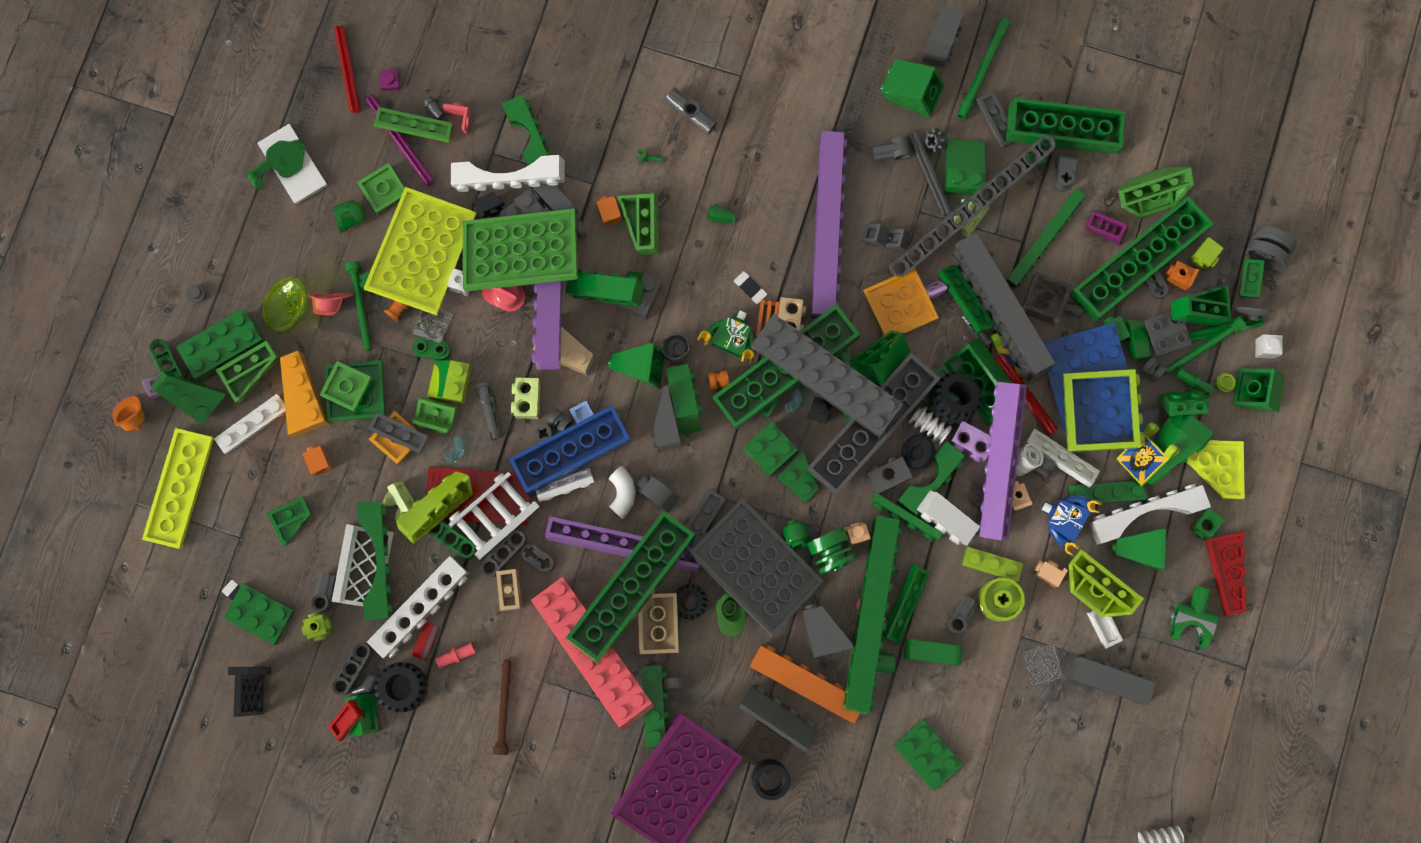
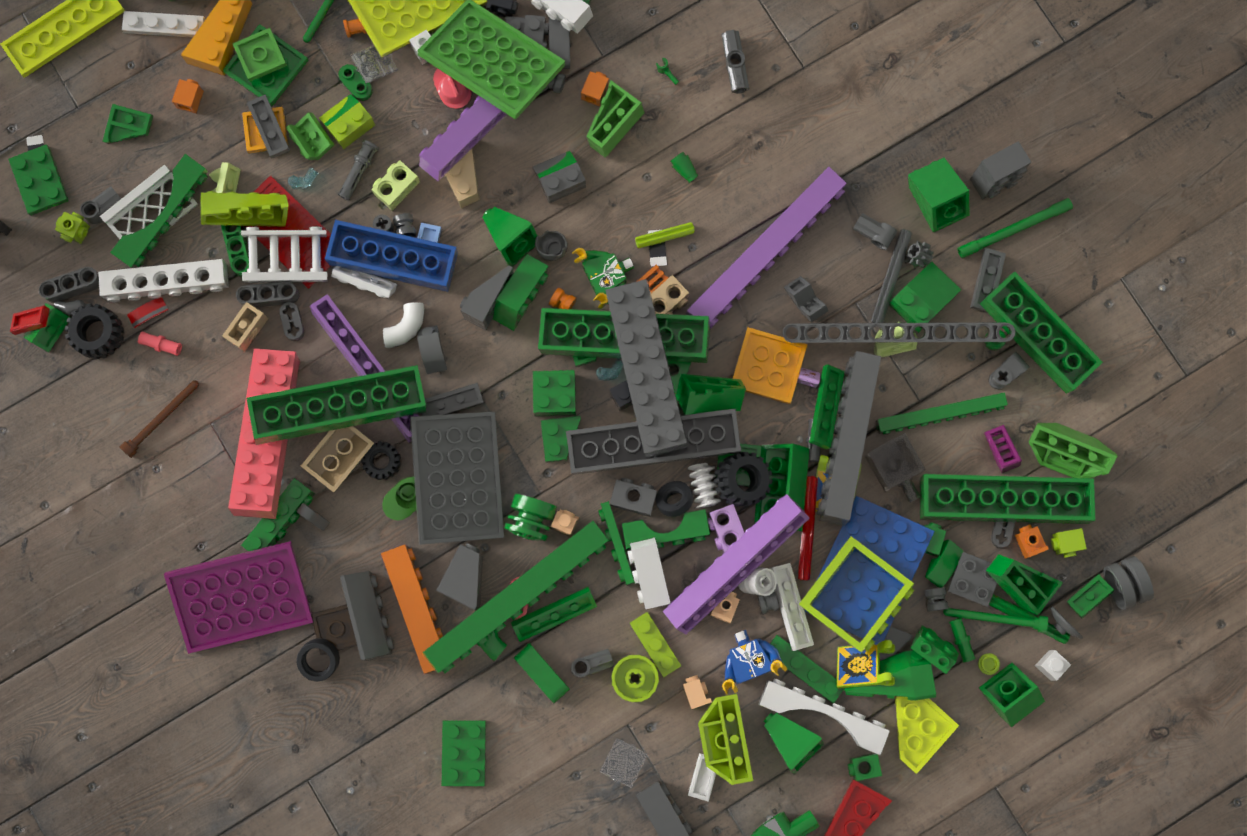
camera: 40 degrees right, 0 degrees up
green brick [565,270,645,307] -> none
green head [782,520,810,550] -> none
none -> lime axle [635,222,695,249]

